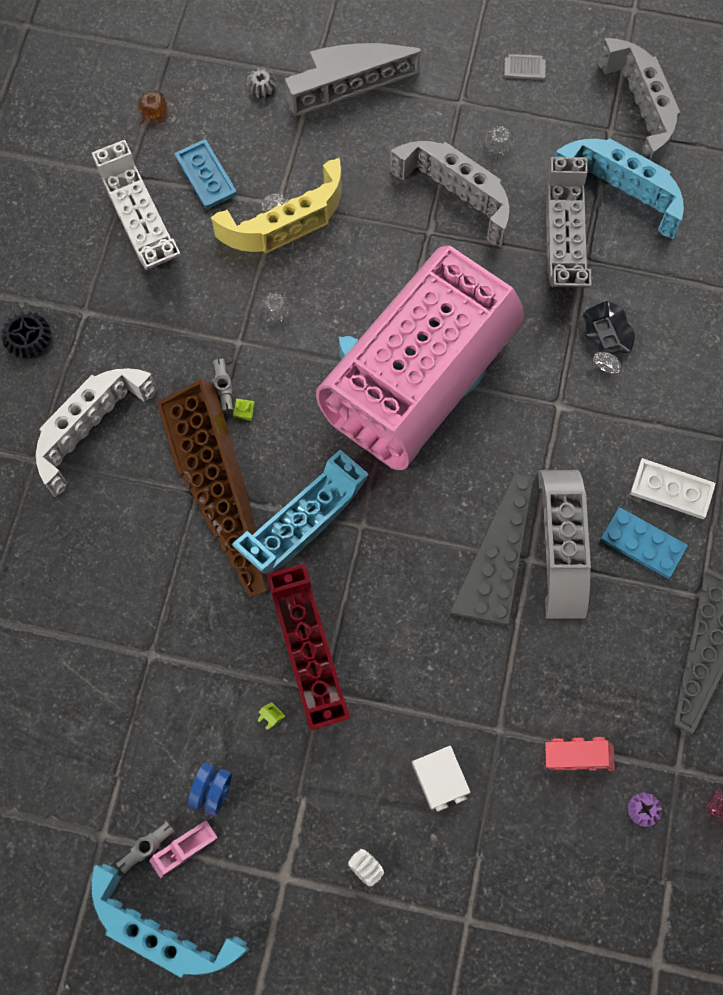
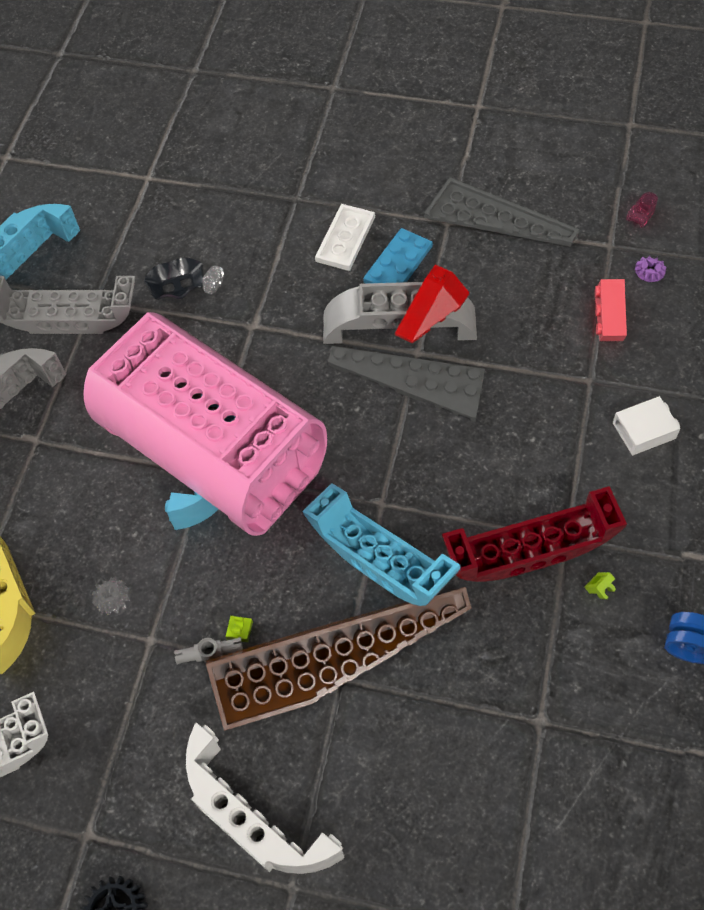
camera: 85 degrees left, 10 degrees down
none -> red wedge [395,264,470,343]

